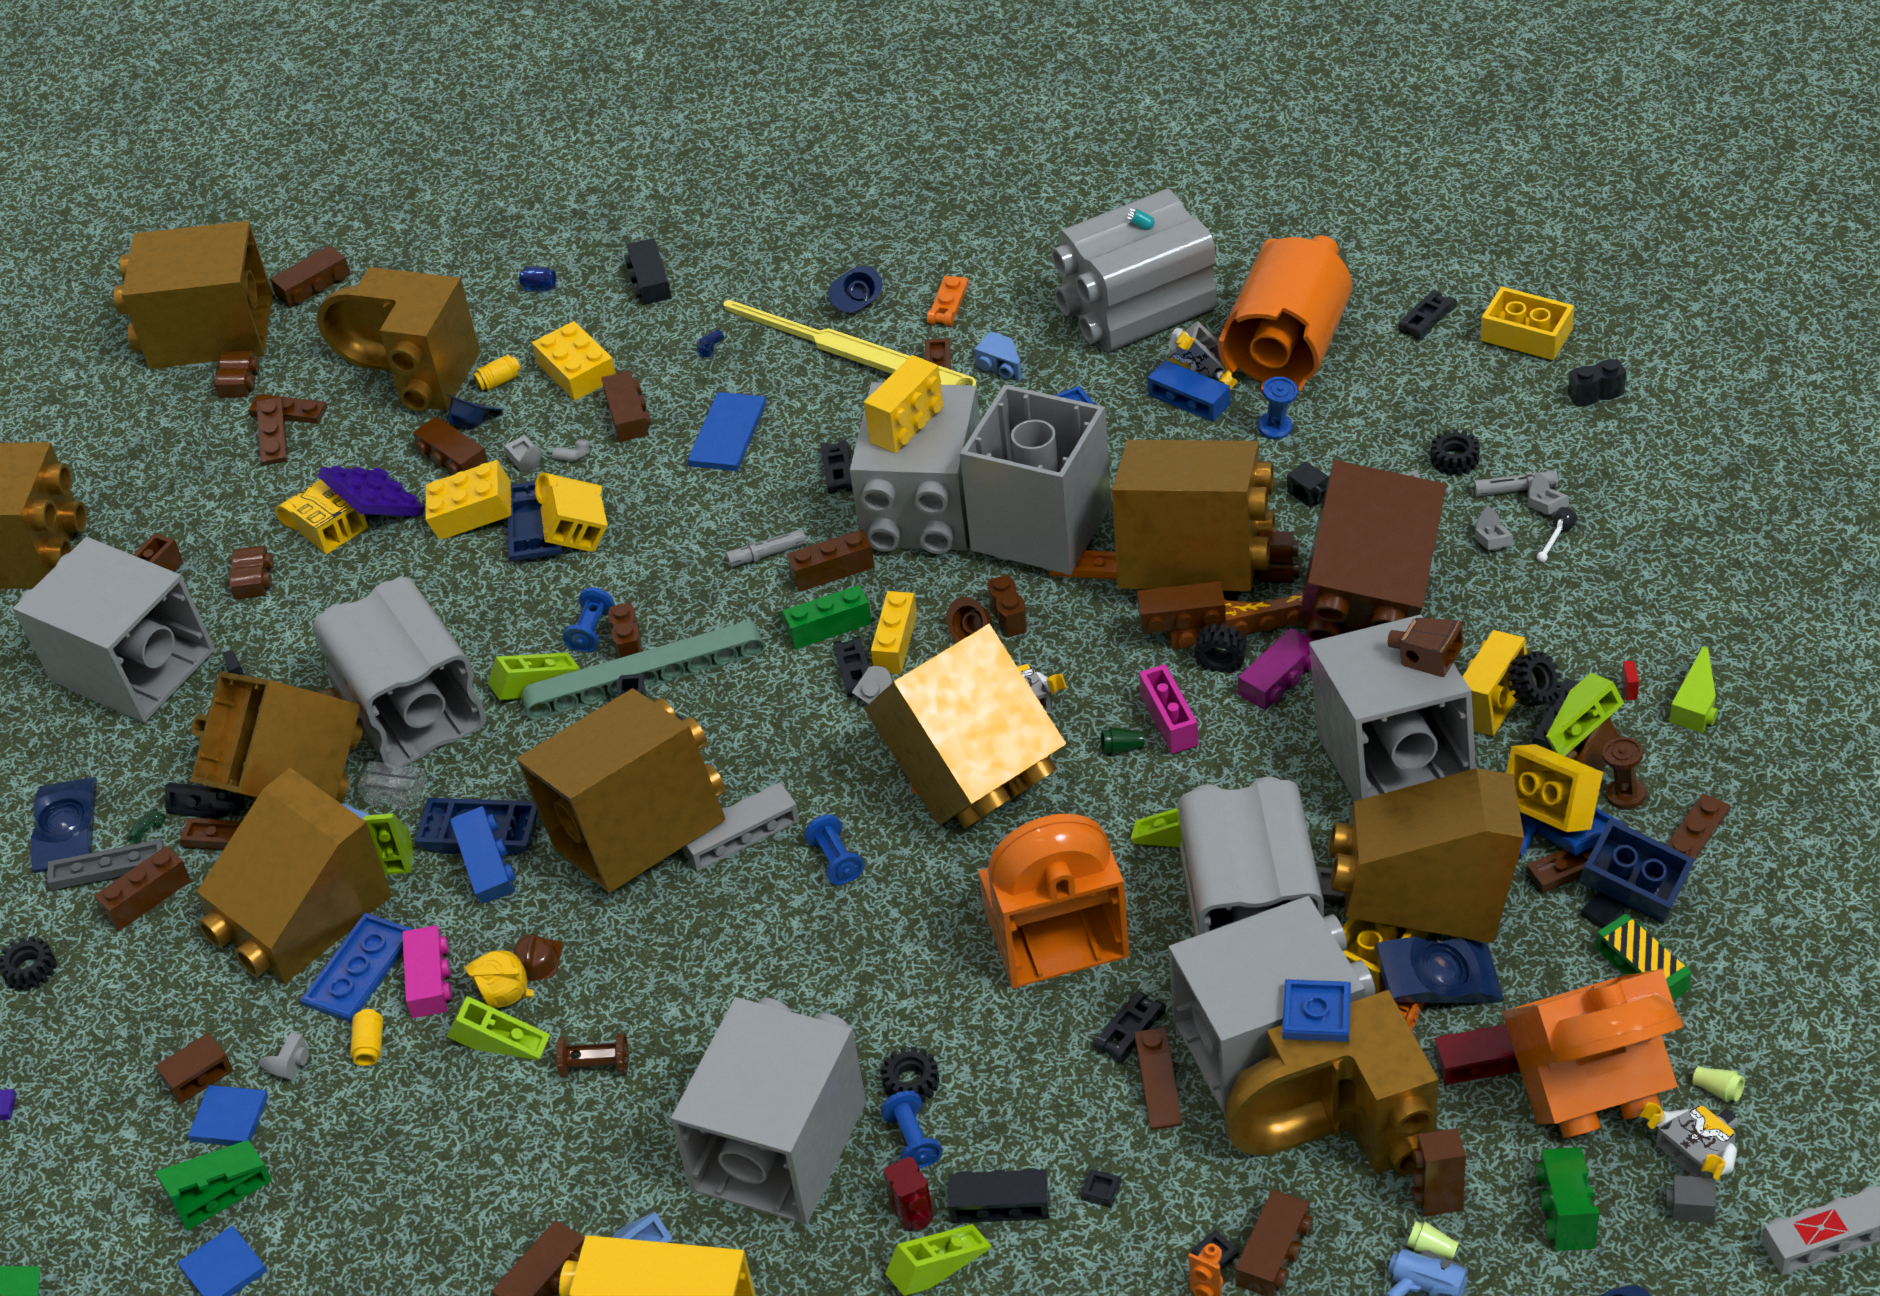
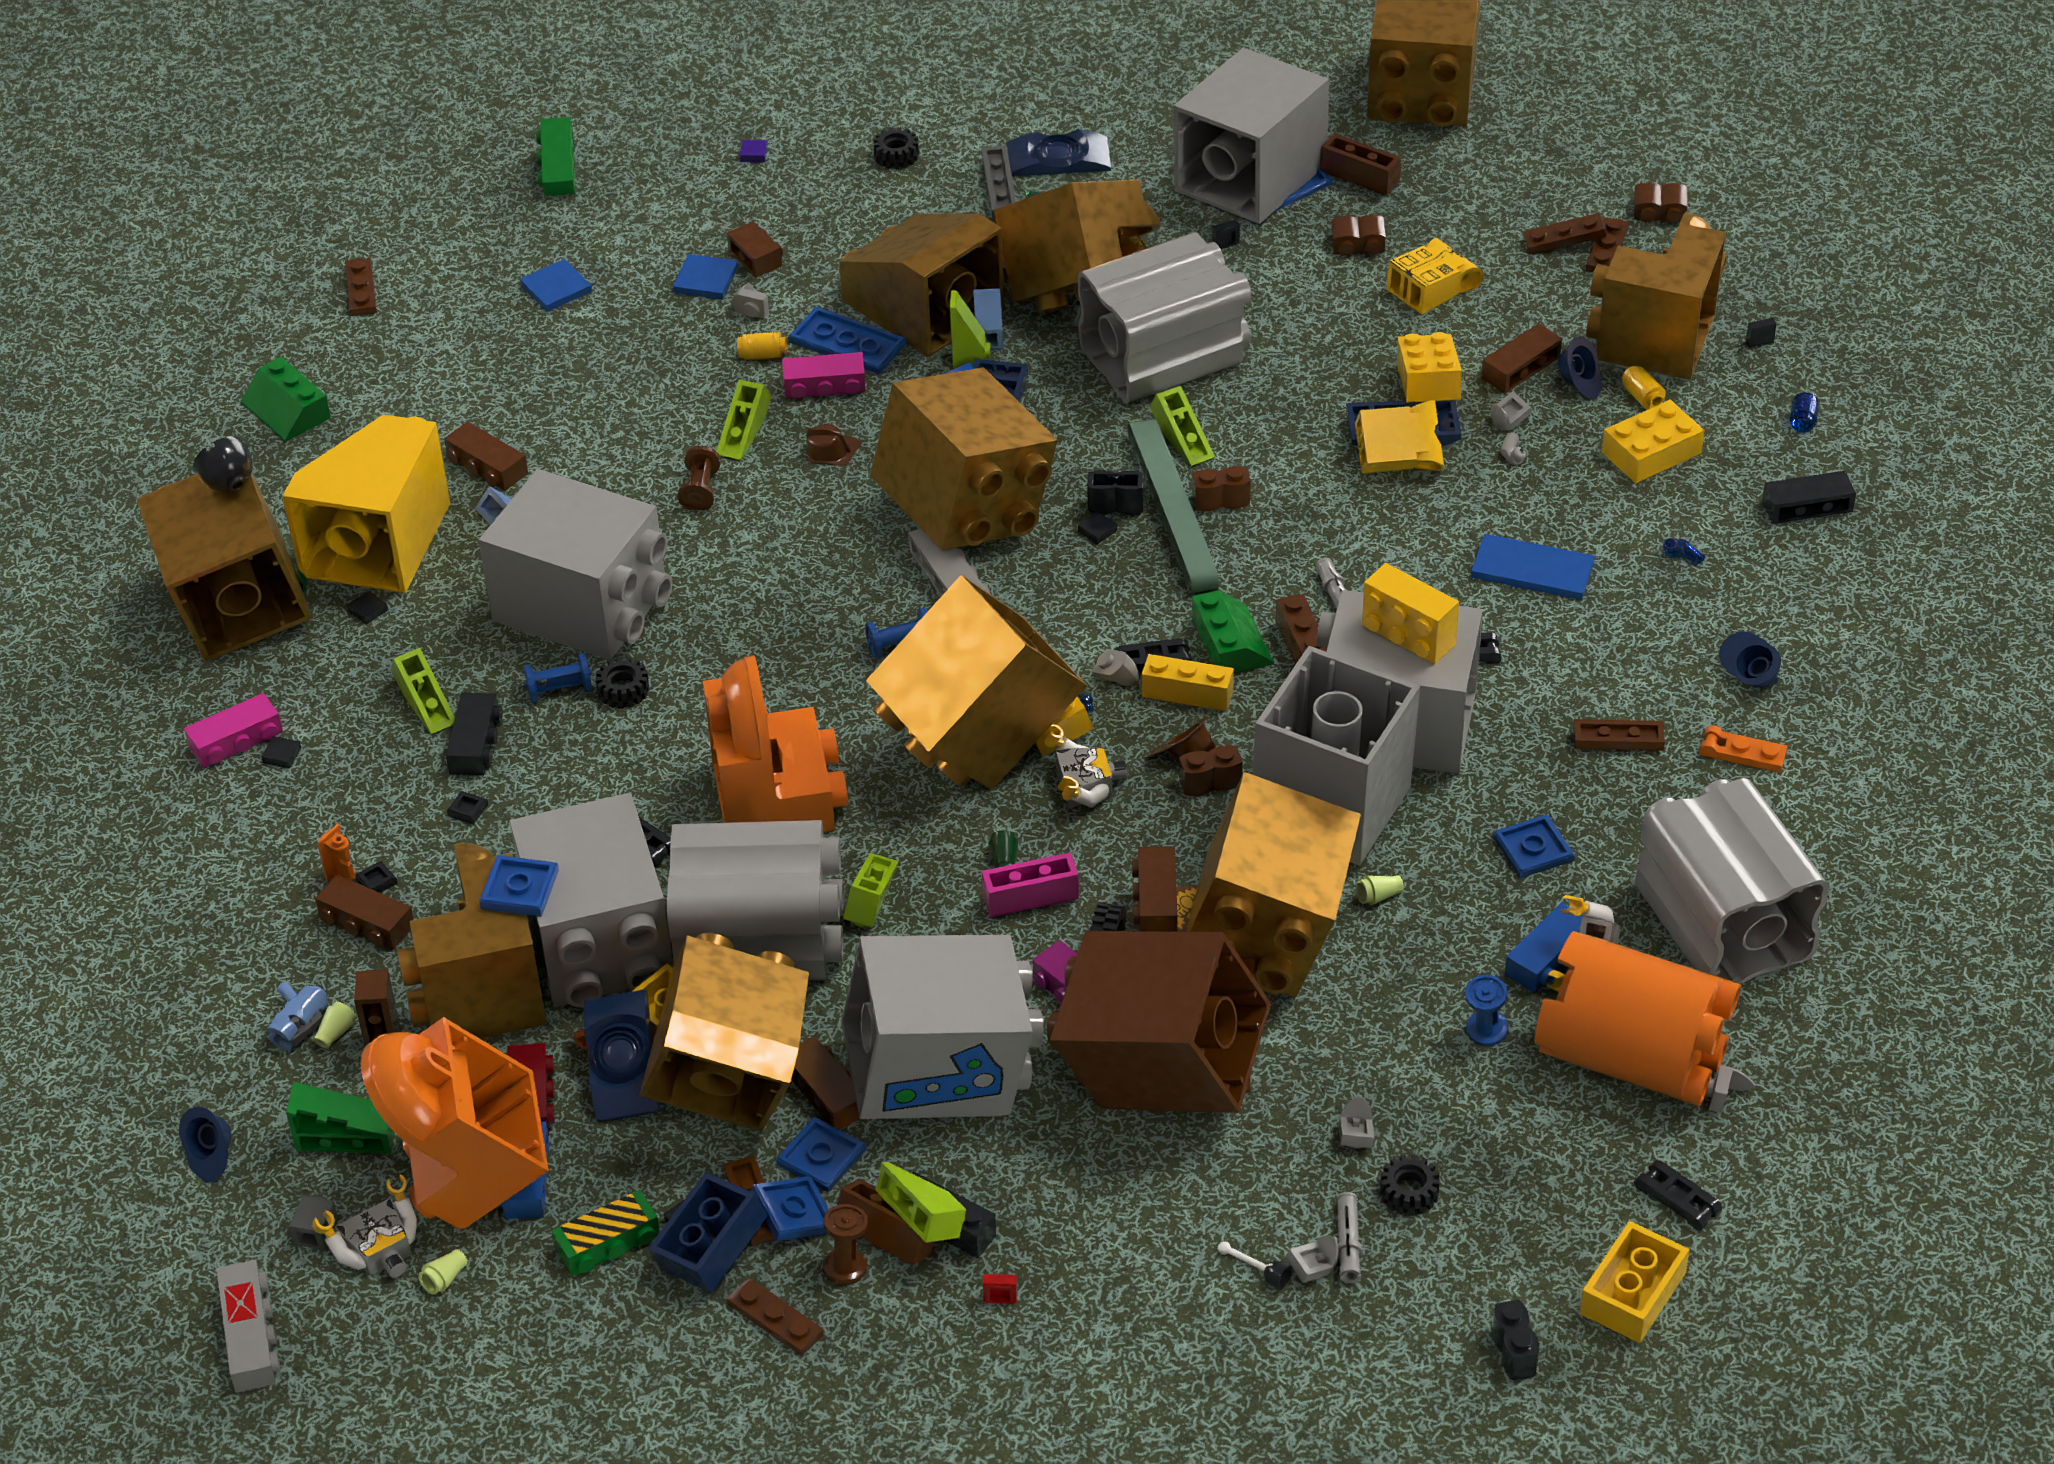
camera: 90 degrees right, 0 degrees up
reddish brown brick [94,846,191,931] -> none
pearl gold brick [114,220,273,369] -> none
green wedge [155,1140,272,1231] -> none
reddish brown brick [270,245,350,308] -> none
dark purple plate [318,466,425,516] -> none
clear brick [358,761,428,809] -> none
yellow helmet [464,950,534,1009] -> none
blue hose [563,587,614,652] -> none
reddish brown brick [601,370,652,443] -> none
light yellow piece [724,300,977,387] -> none
dark red brick [883,1157,934,1232] -> none
medium blue slope [974,331,1022,381] -> none
teal piece [1127,208,1155,230] -> none
black brick [1287,461,1329,508] -> none
reddish brown torso [1388,618,1464,677] -> none
yellow brick [1462,630,1527,736] -> none
light grey plate [1475,506,1513,551] -> none
yellow brick [1506,744,1603,832] -> none
black tyre [1507,651,1562,707] -> none
lime slope [1669,646,1718,733] -> none

